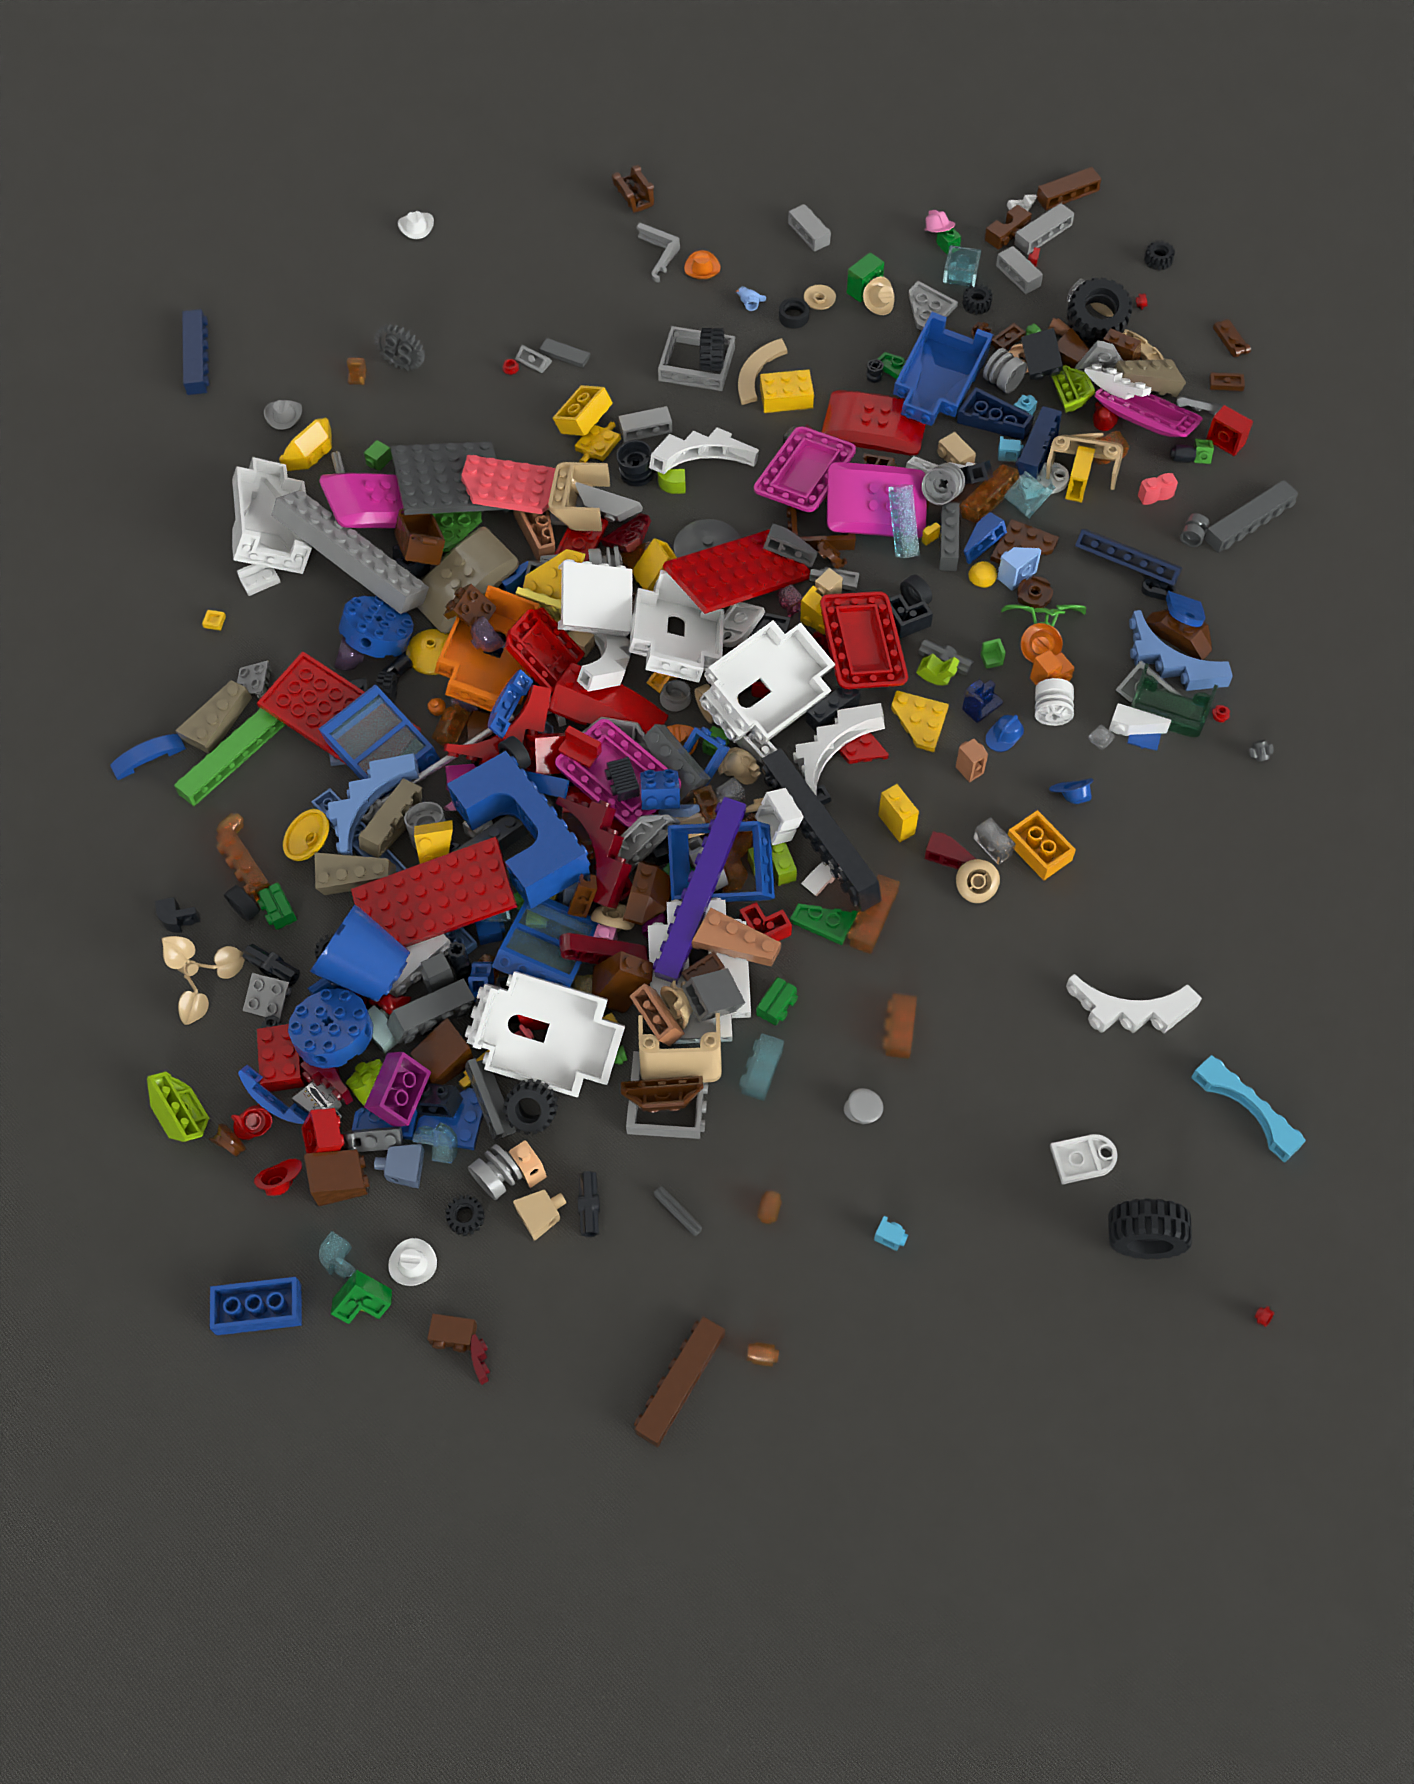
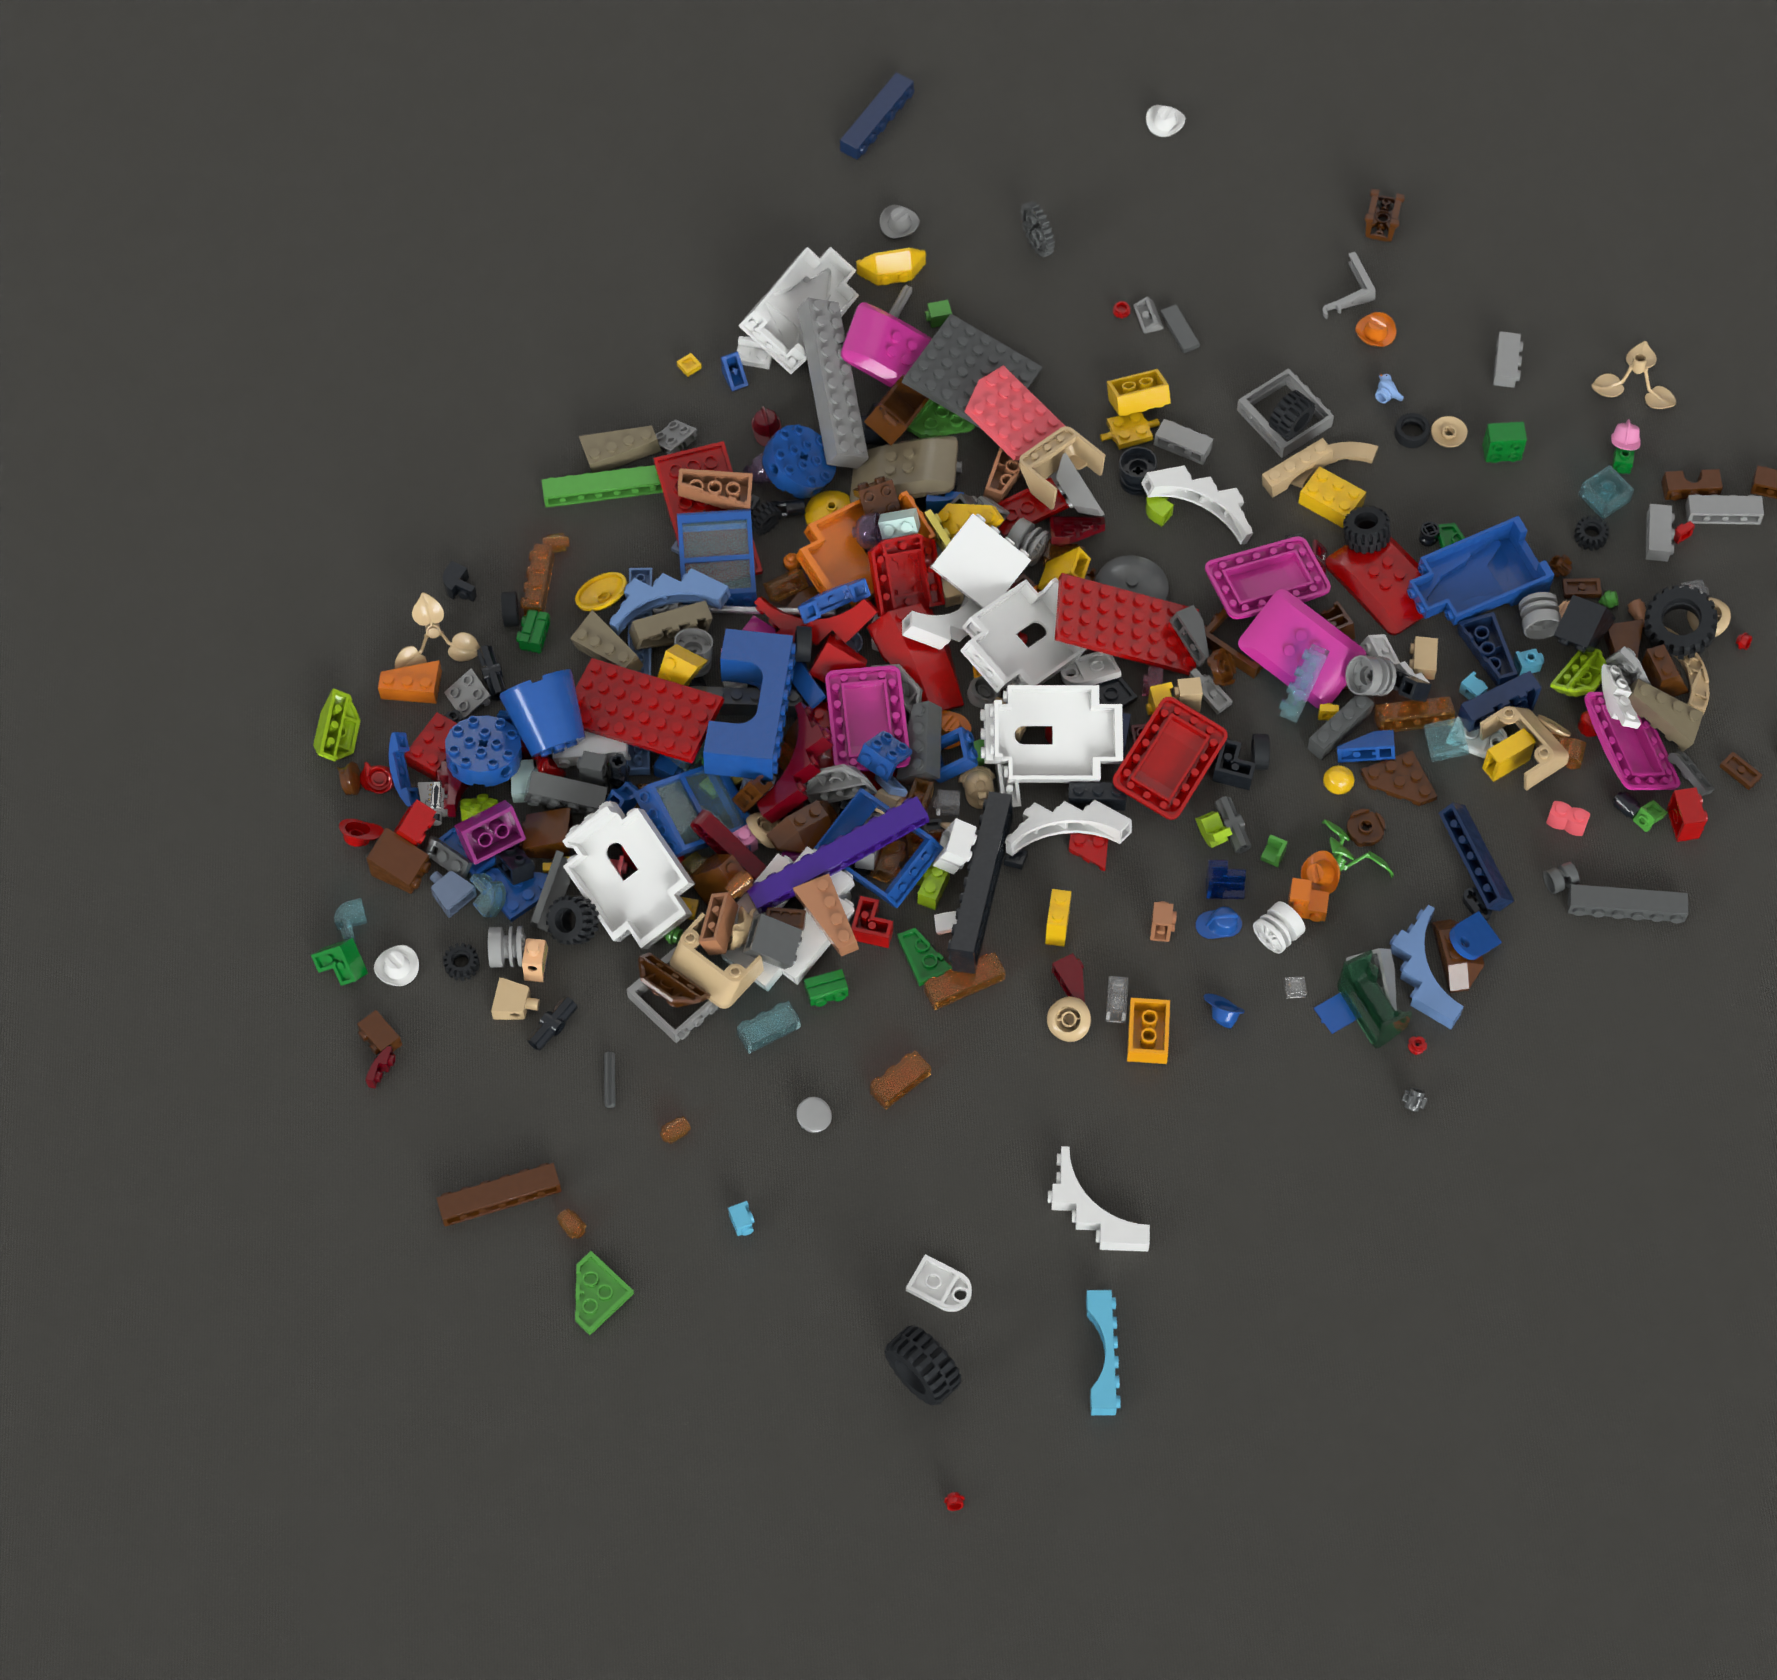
camera: 40 degrees right, 0 degrees up
blue slope [110,734,186,780] -> none
blue brick [210,1277,302,1335] -> none
clear orange panel [347,358,367,385] -> none
red panel [558,726,602,768] -> none
black brick [604,757,640,802] -> none
tan hat [863,277,894,315] -> none
yellow plate [891,690,949,752] -> none
light grey plate [908,281,958,331] -> none
light blue slope [997,547,1041,591] -> none
white slope [1007,195,1037,211] -> none
white slope [1109,703,1171,736] -> none
none -> orange wedge [378,660,442,704]
none -> bright green plate [575,1251,634,1335]
none -> nougat wedge [678,468,753,510]
none -> blue slope [721,351,749,391]
none -> clear orange brick [725,871,754,899]
none -> dark red piece [752,406,782,447]
none -> light aqua brick [878,508,921,540]
none -> tan arch [1262,438,1333,498]
none -> black tyre [1343,506,1391,554]
none -> tan plant [1591,341,1676,409]

